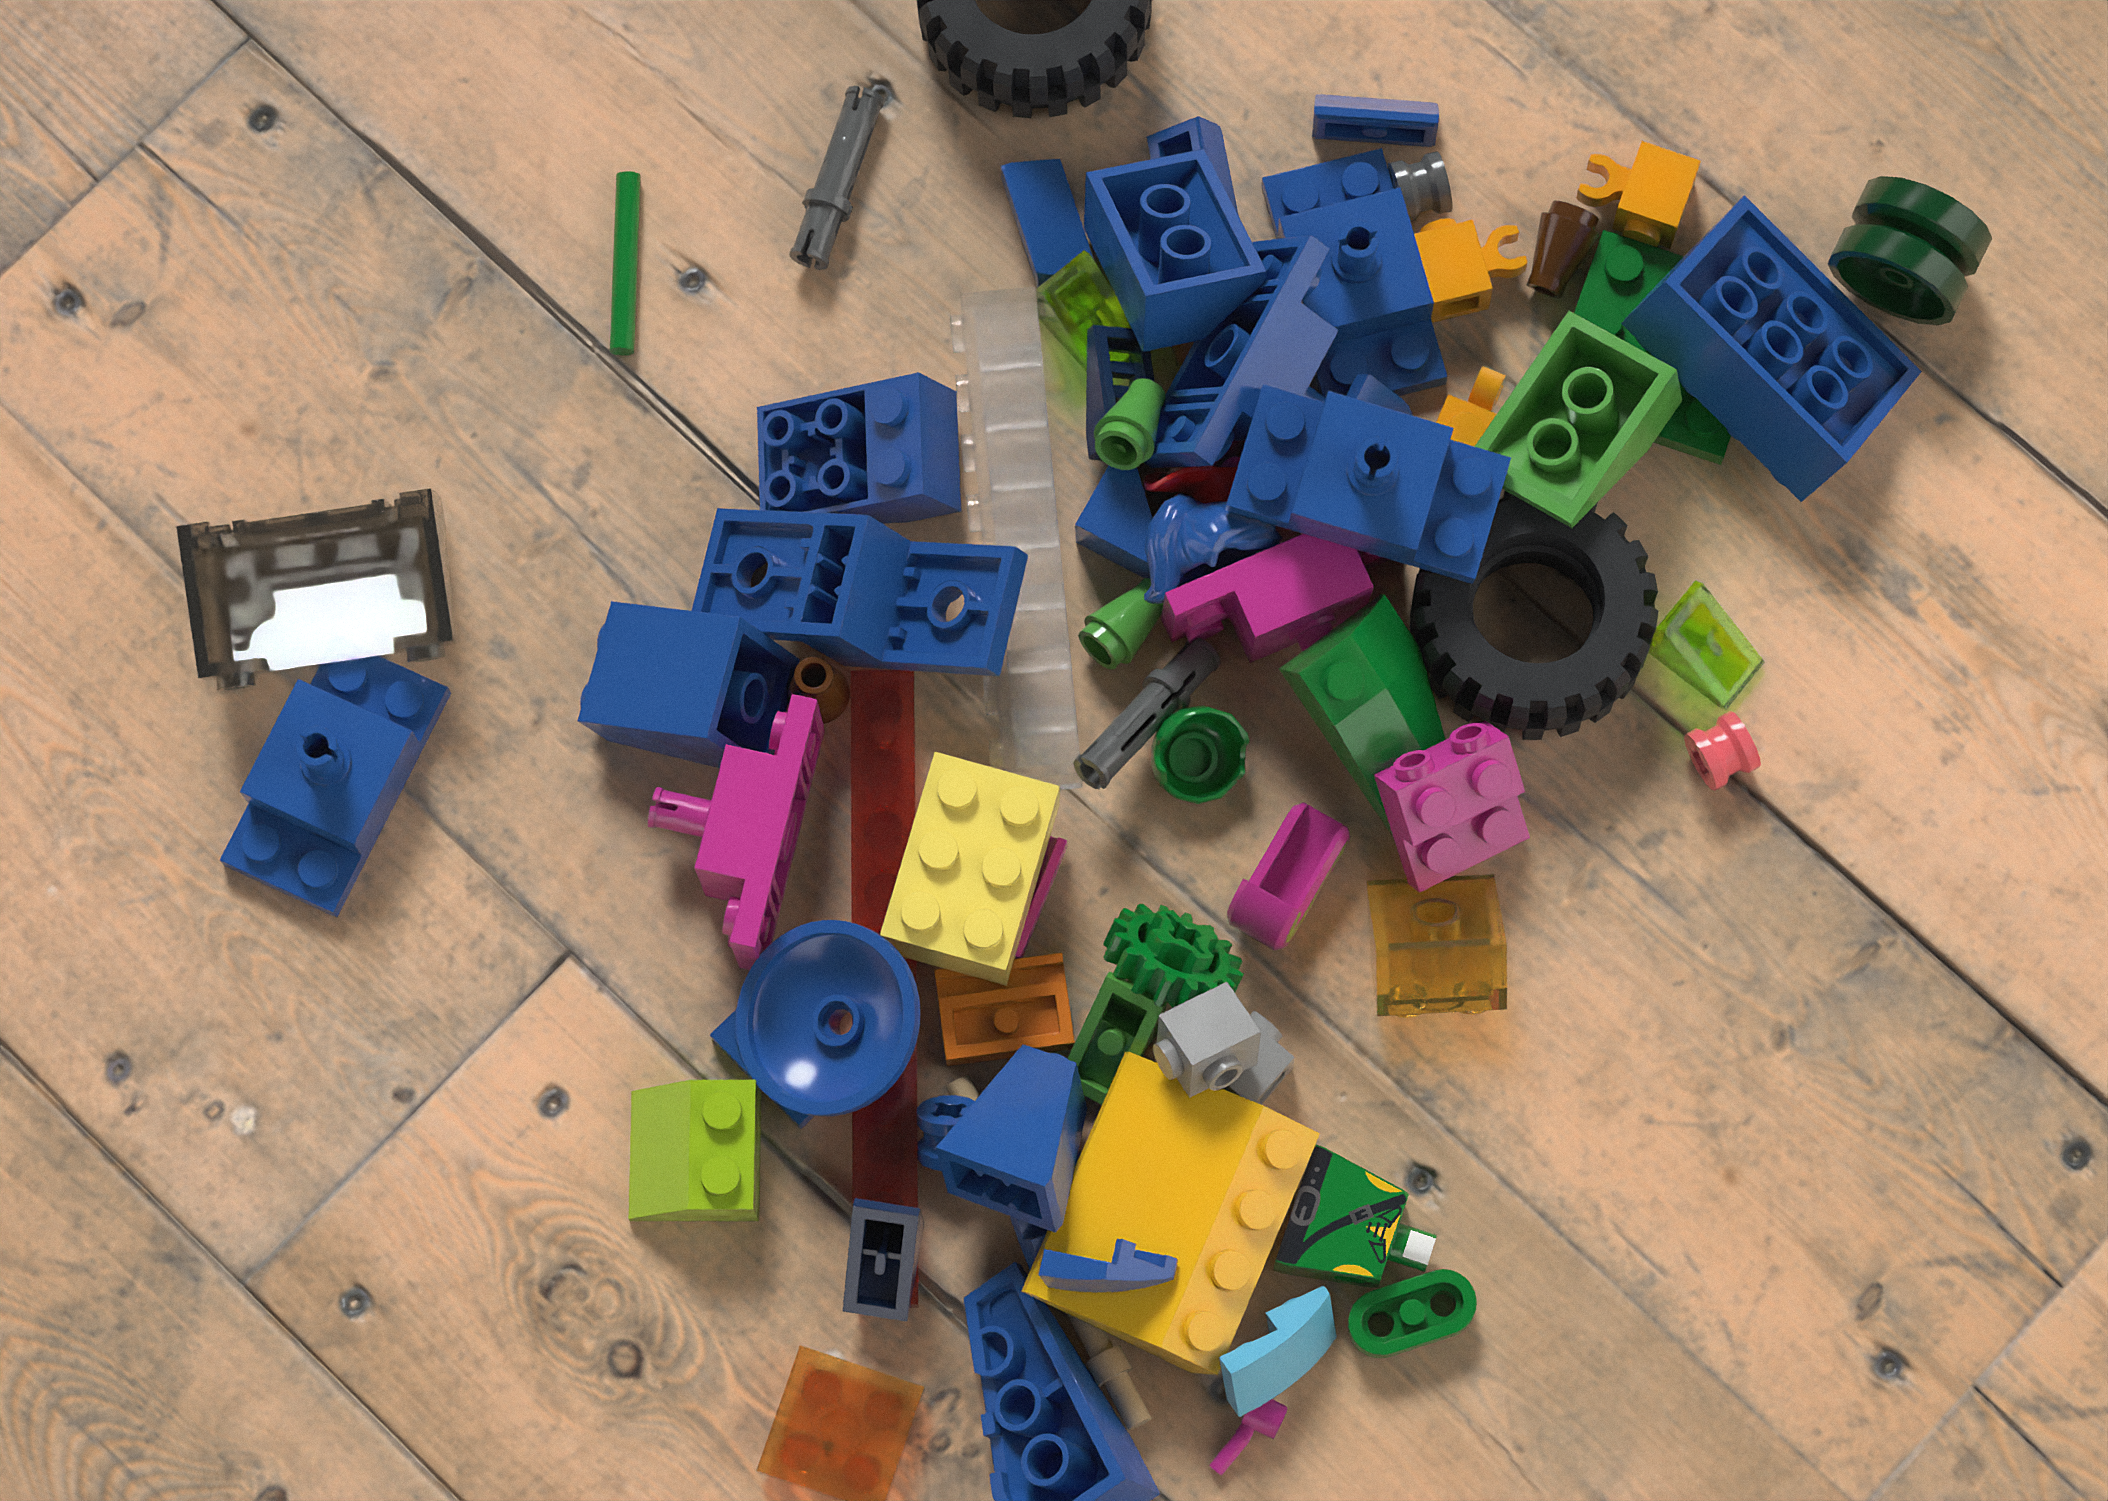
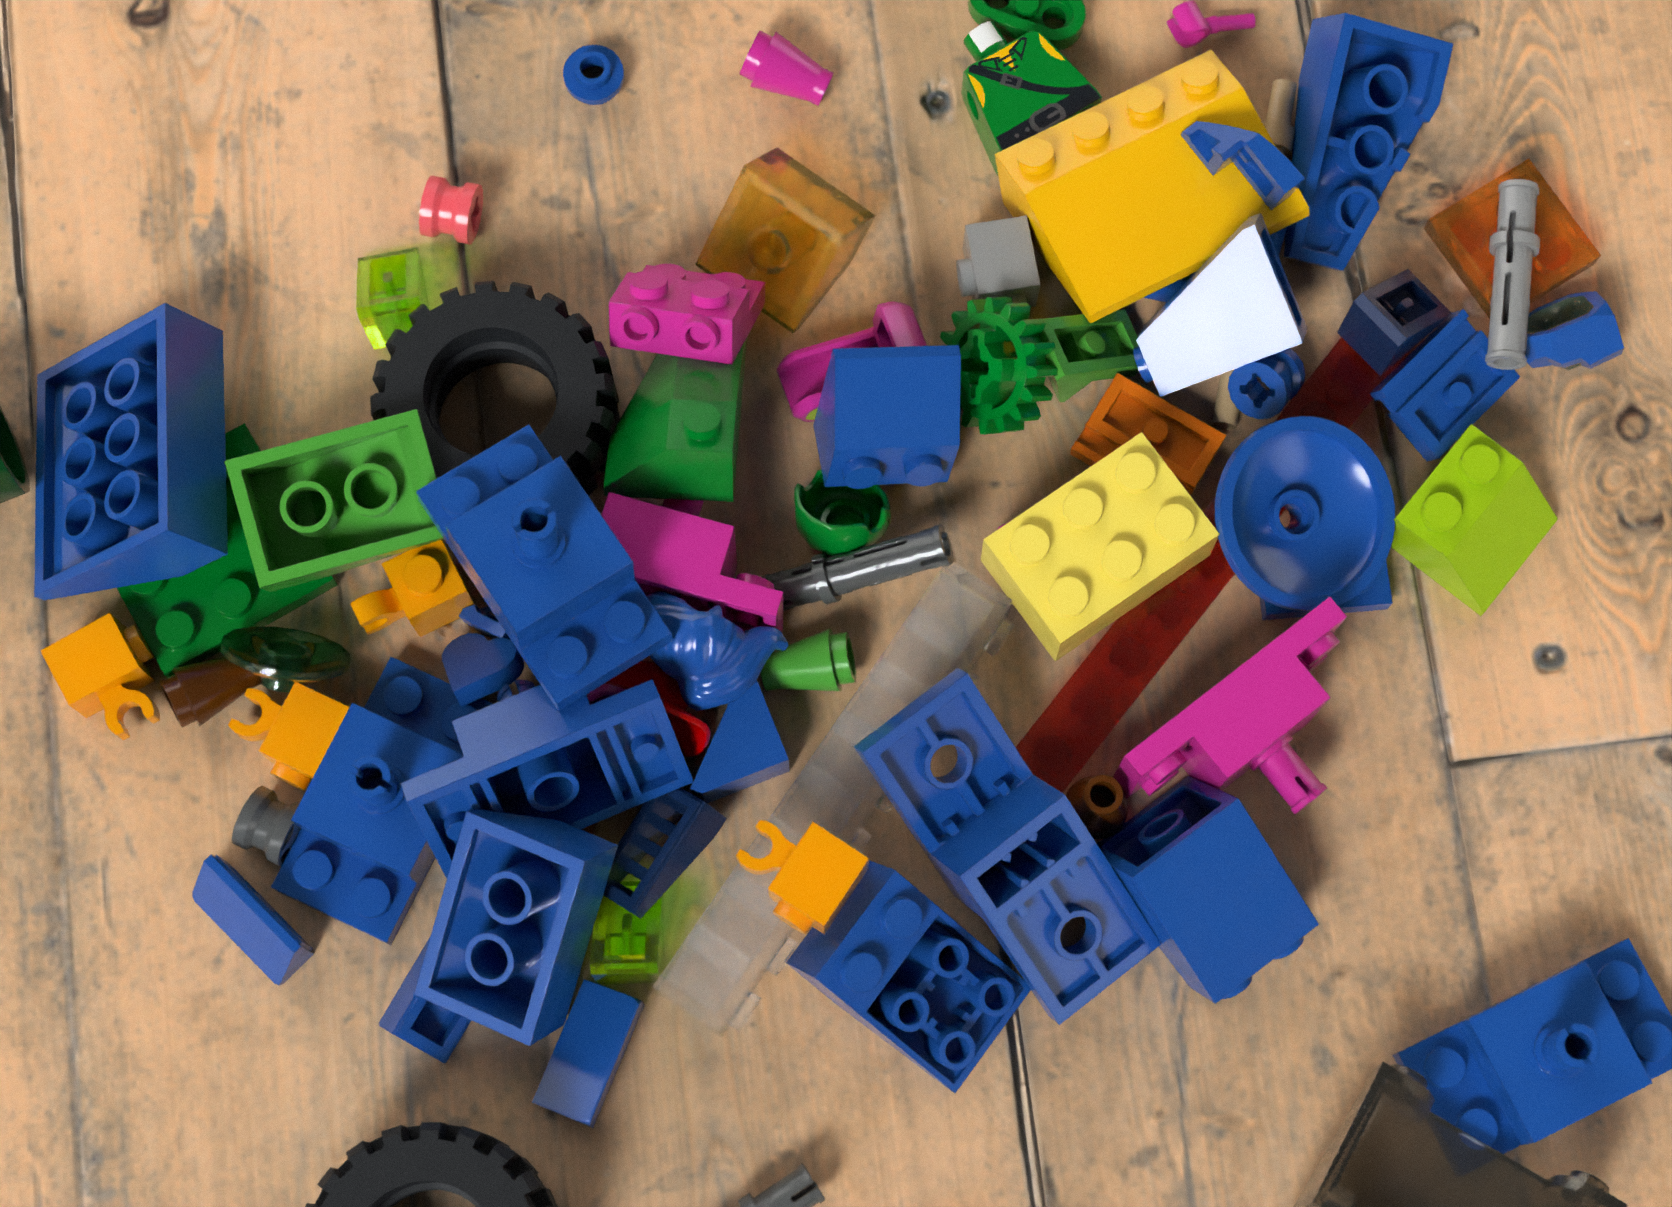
camera: 145 degrees left, 0 degrees up
bright green cone [1094,378,1166,470] -> none
light grey brick [1153,982,1261,1098] -> none
medium azure slope [1219,1285,1337,1417] -> none
none -> clear green dish [221,626,350,692]
none -> blue plate [563,45,624,105]
none -> light orange brick [736,820,869,934]
none -> dark pink cone [739,30,834,106]
none -> blue slope [813,345,961,489]
none -> blue plate [1369,309,1520,462]
none -> light grey pin [1485,179,1540,370]
none -> blue rock [1526,291,1624,370]

